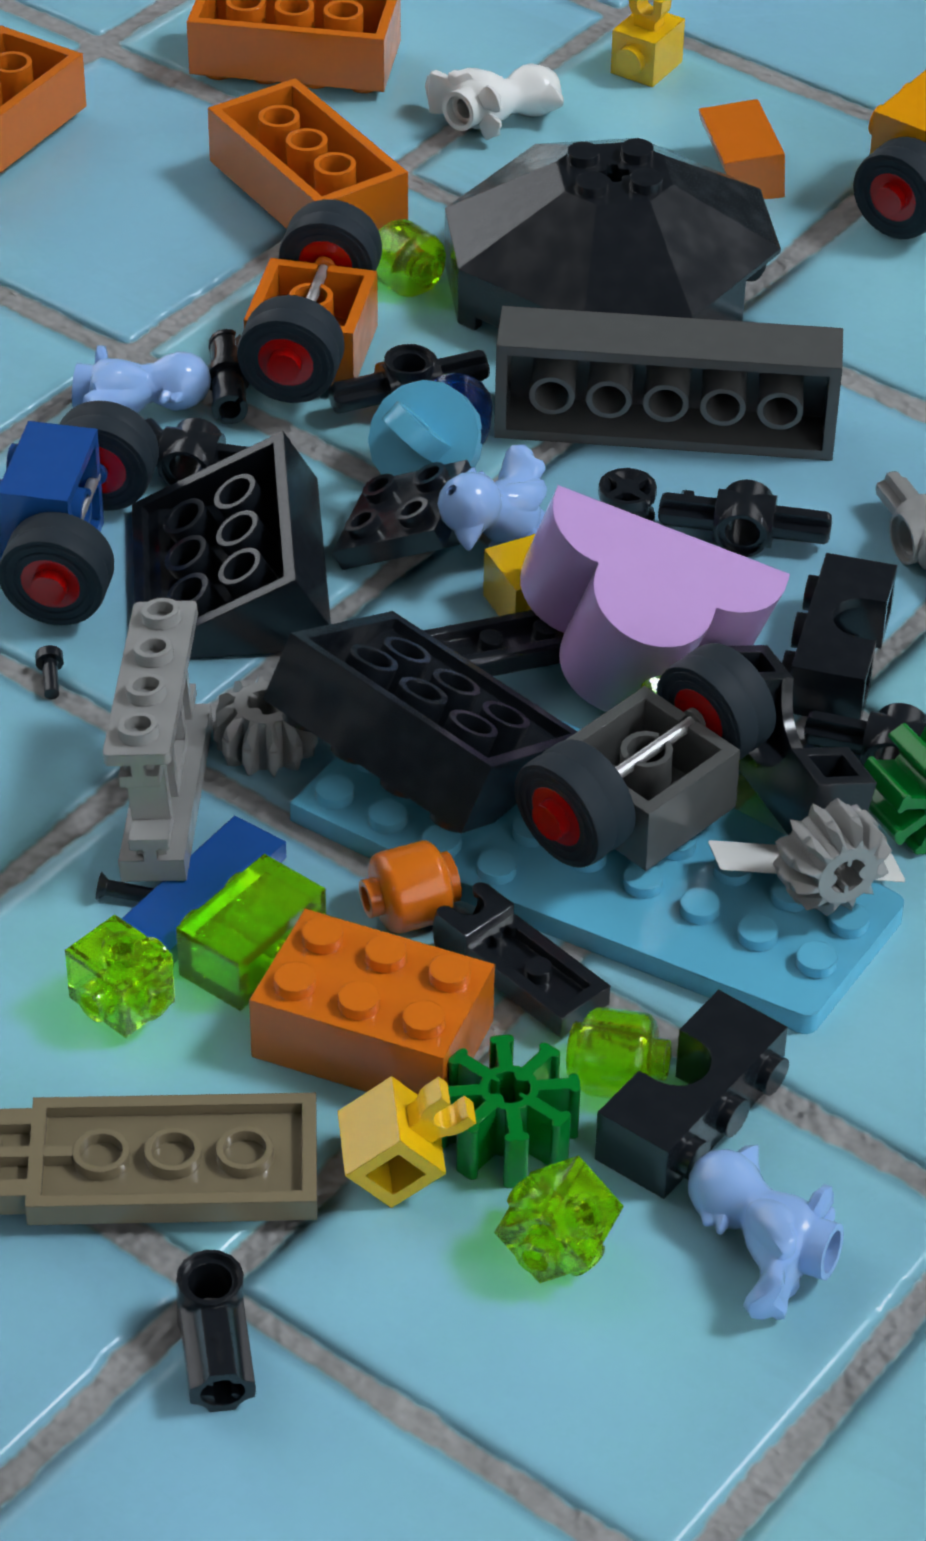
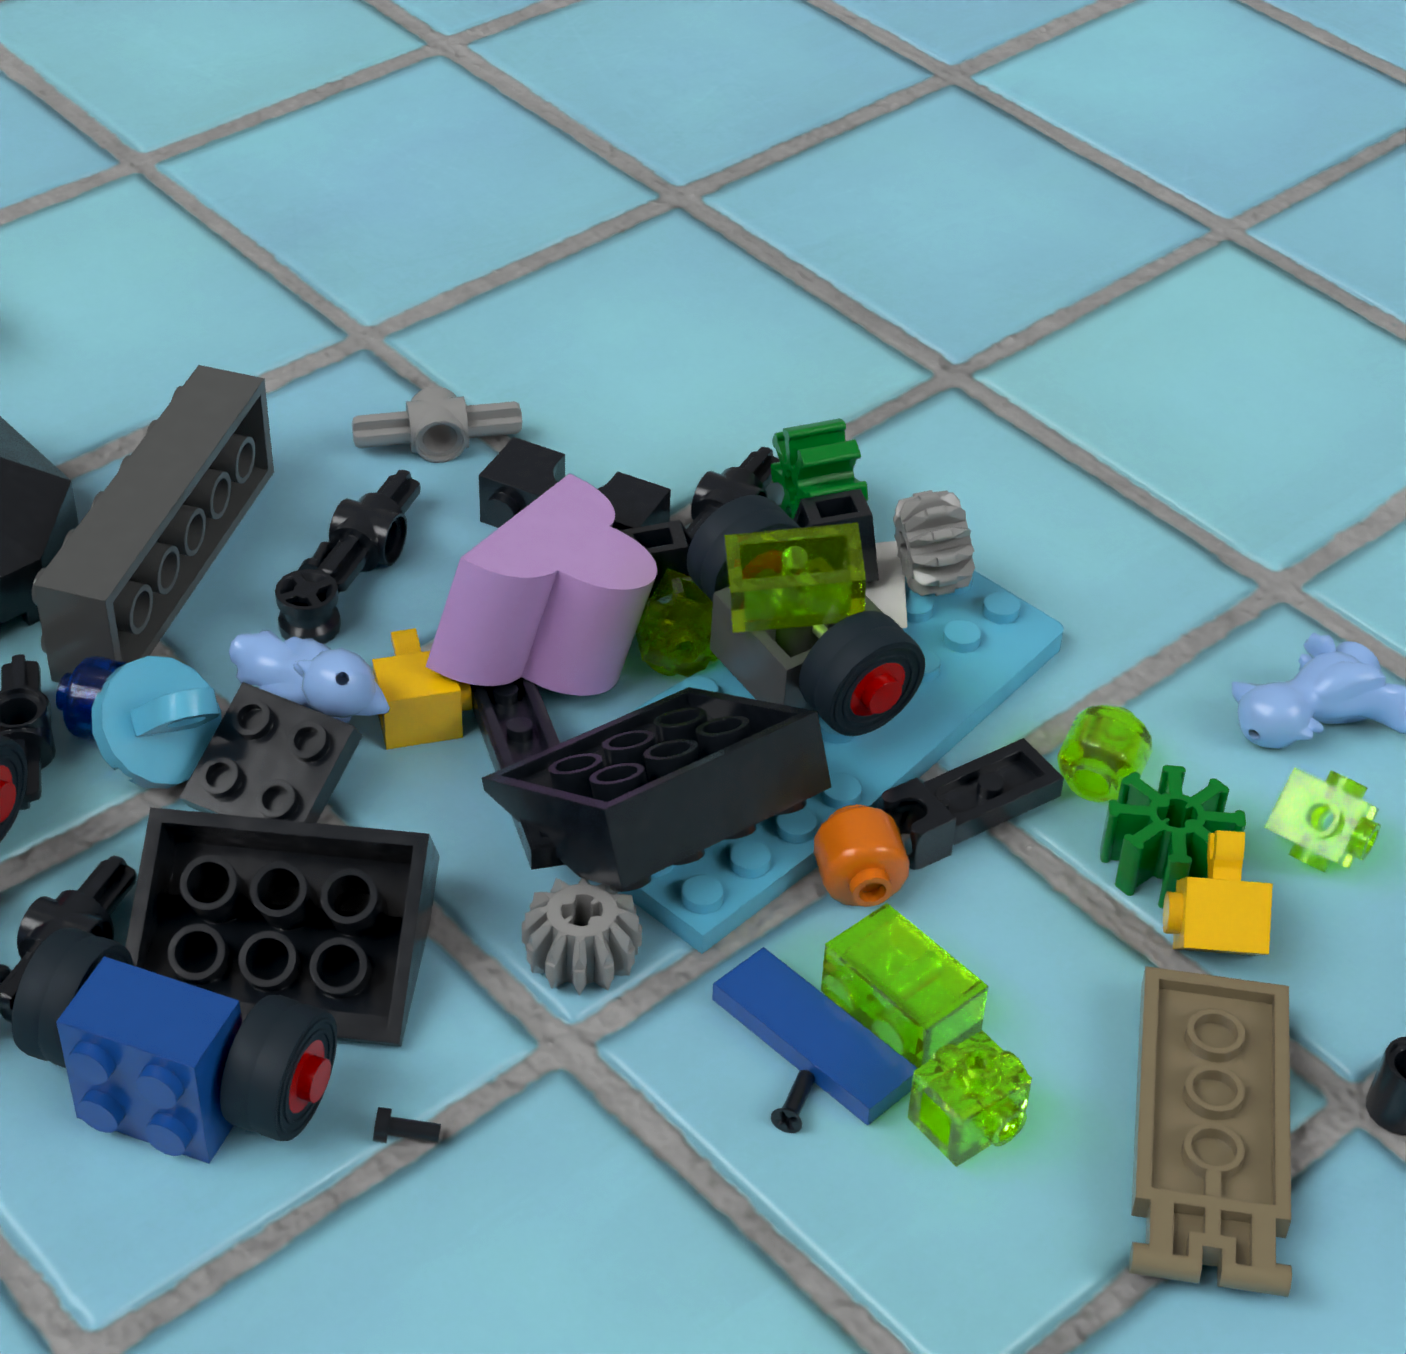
camera: 80 degrees left, 0 degrees up
light grey fence [103,598,213,882] -> none
orange brick [249,909,495,1095] -> none
black arch [595,989,789,1199] -> none
none -> clear neon green brick [724,523,866,633]

